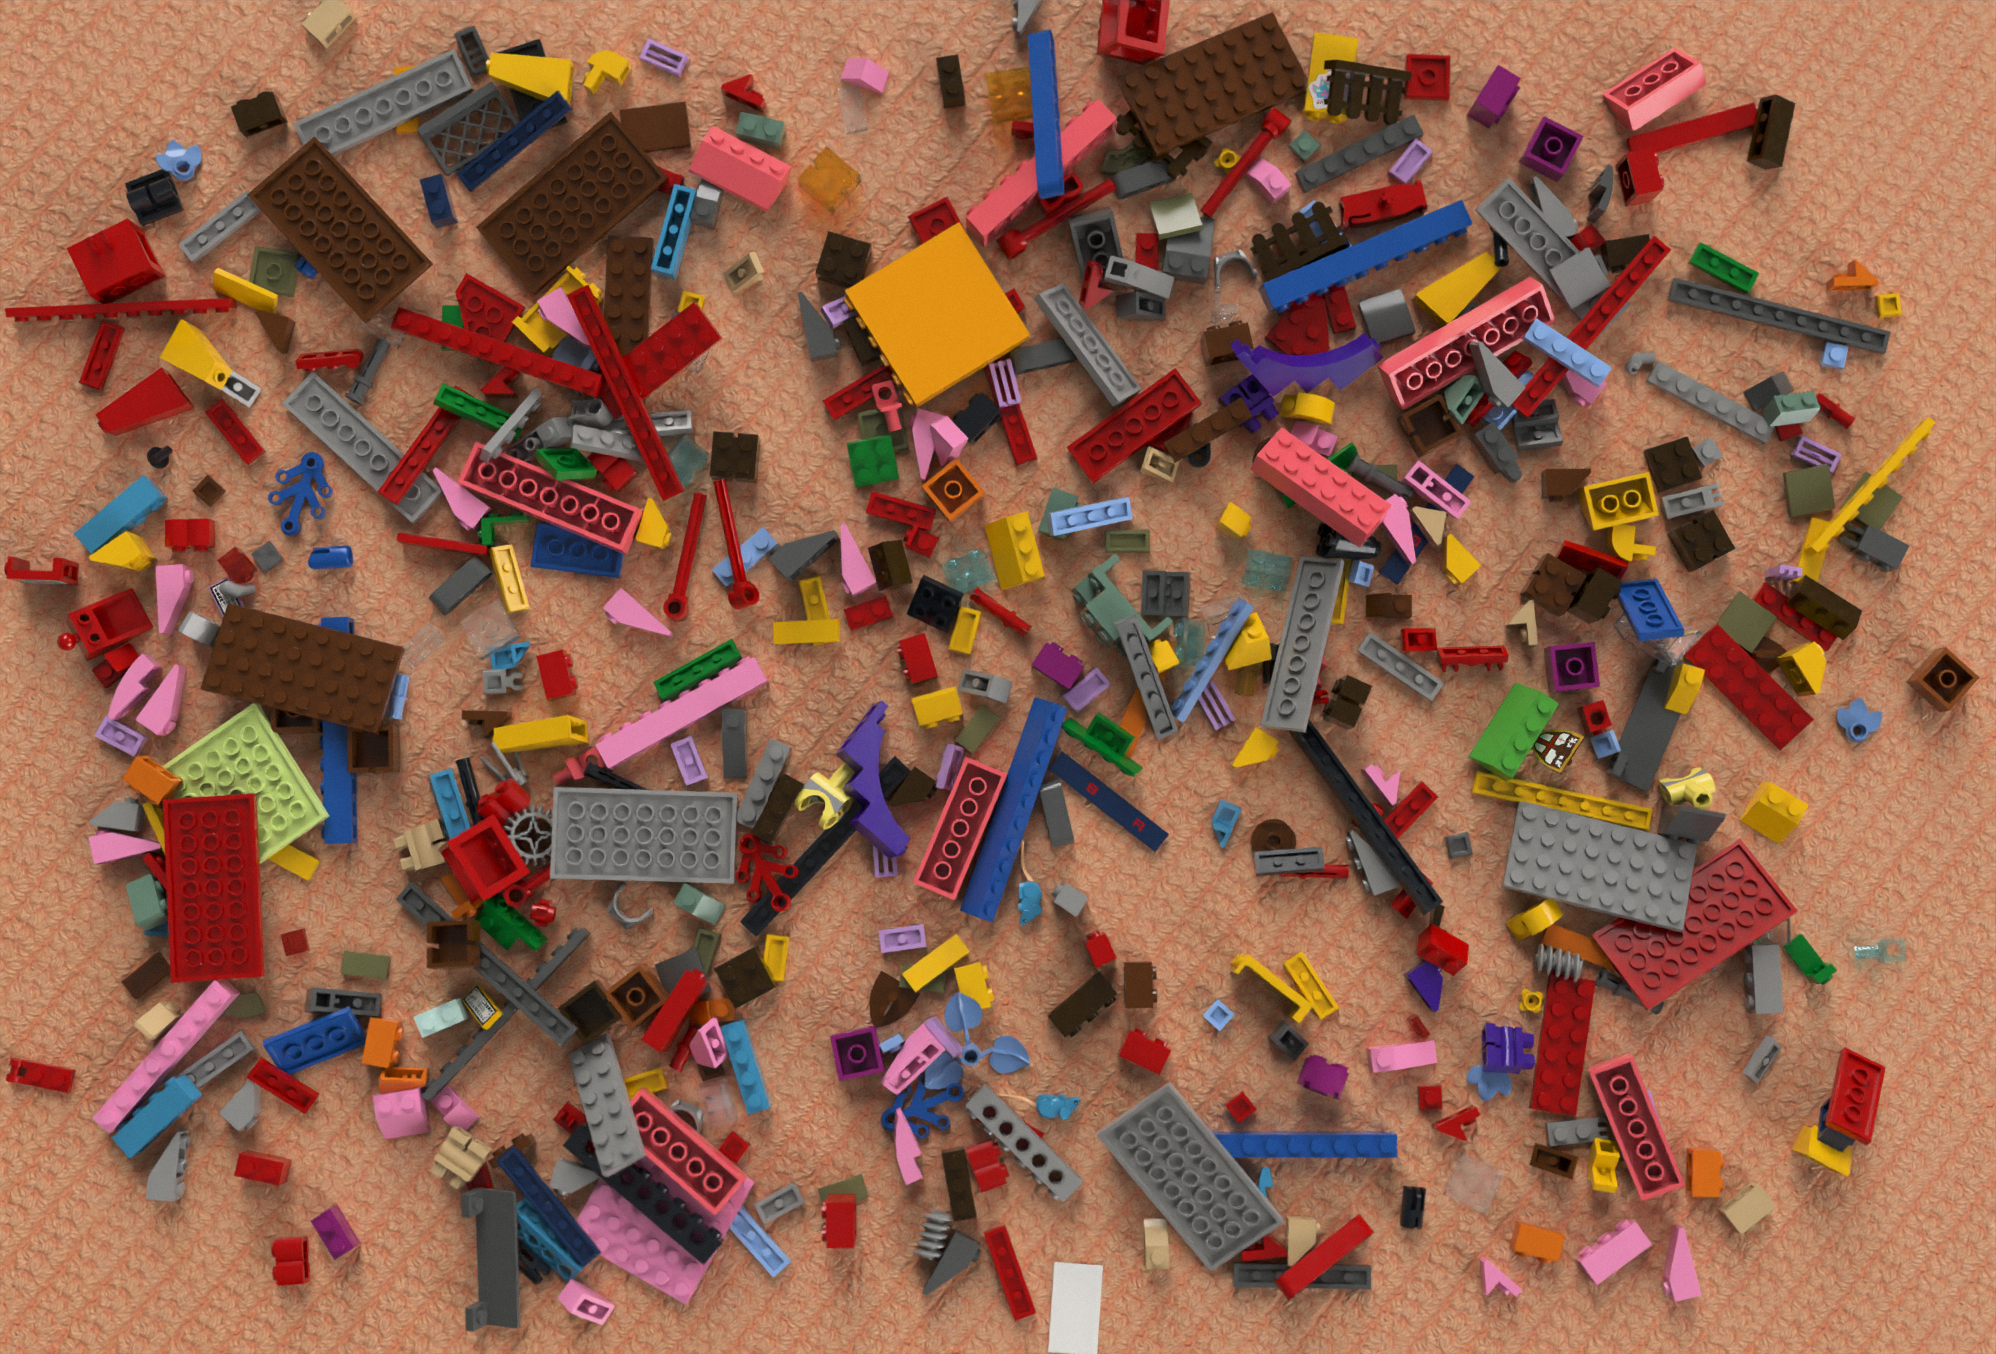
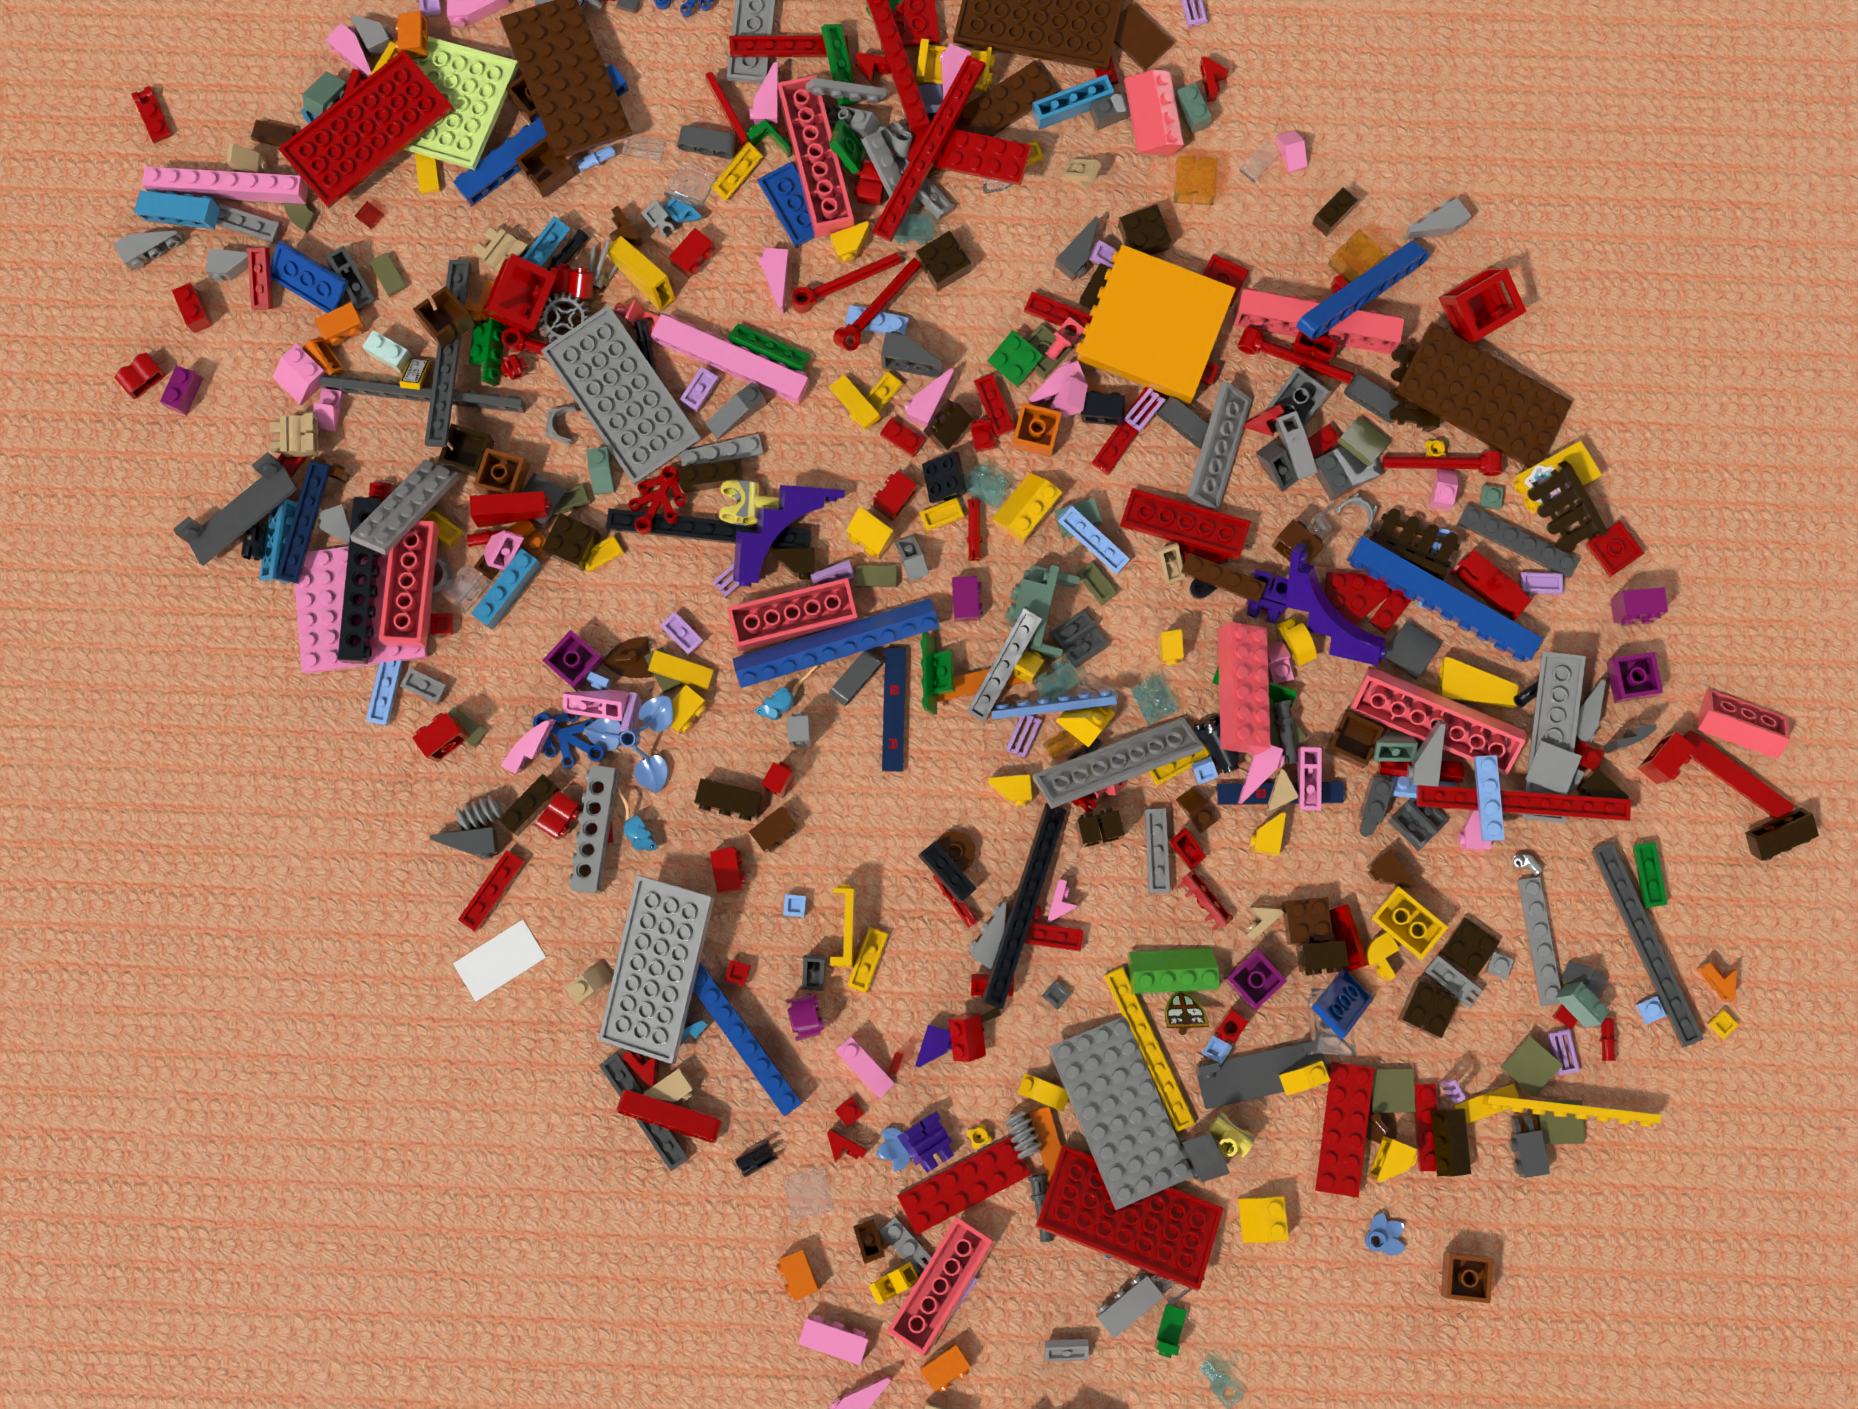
camera: 60 degrees right, 5 degrees down
blue arm [308,545,353,570] -> none
bright pink slope [558,1279,615,1325] -> none
lavender tile [1062,667,1111,713] -> none
olive tile [1100,137,1152,175] -> none
dark azure slope [1212,799,1242,848] -> none
bright pink slope [1479,1256,1522,1297] -> none

